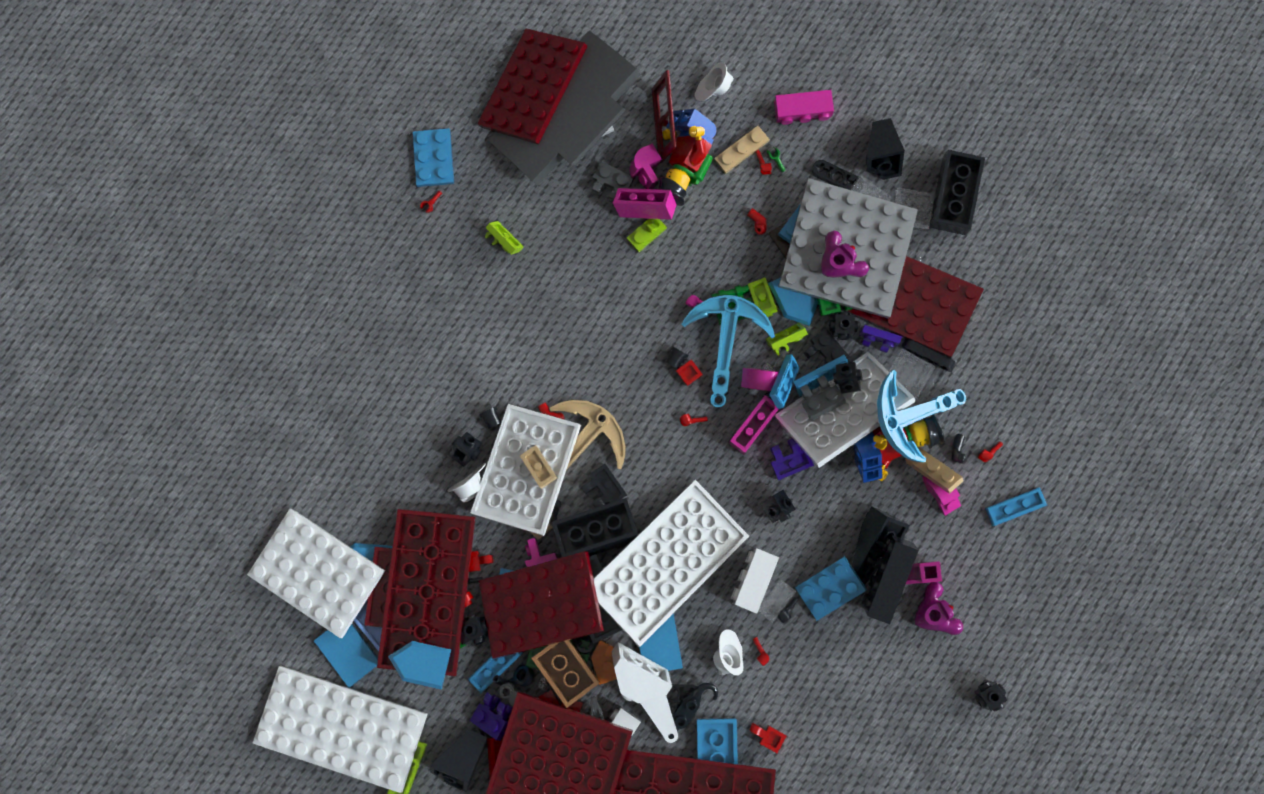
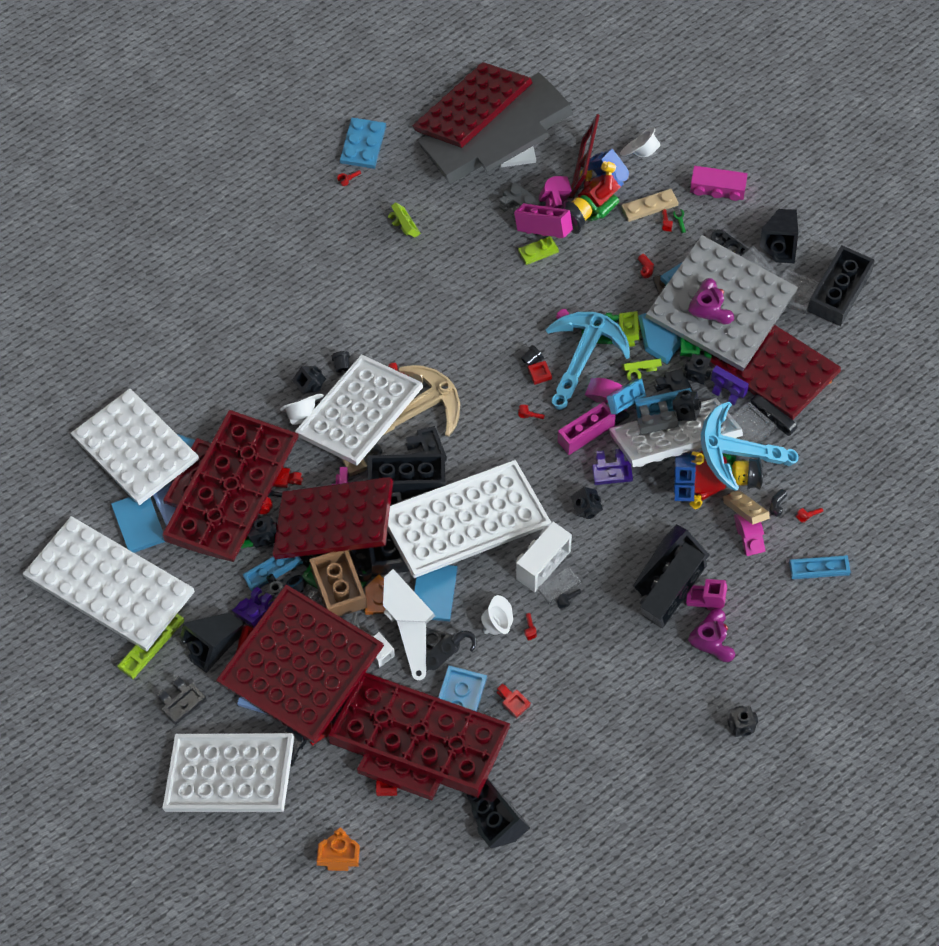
camera: 15 degrees right, 20 degrees down
dark azure tile [388,641,451,690] -> none
tan plate [520,445,557,489] -> none
dark azure plate [795,556,867,621] -> none

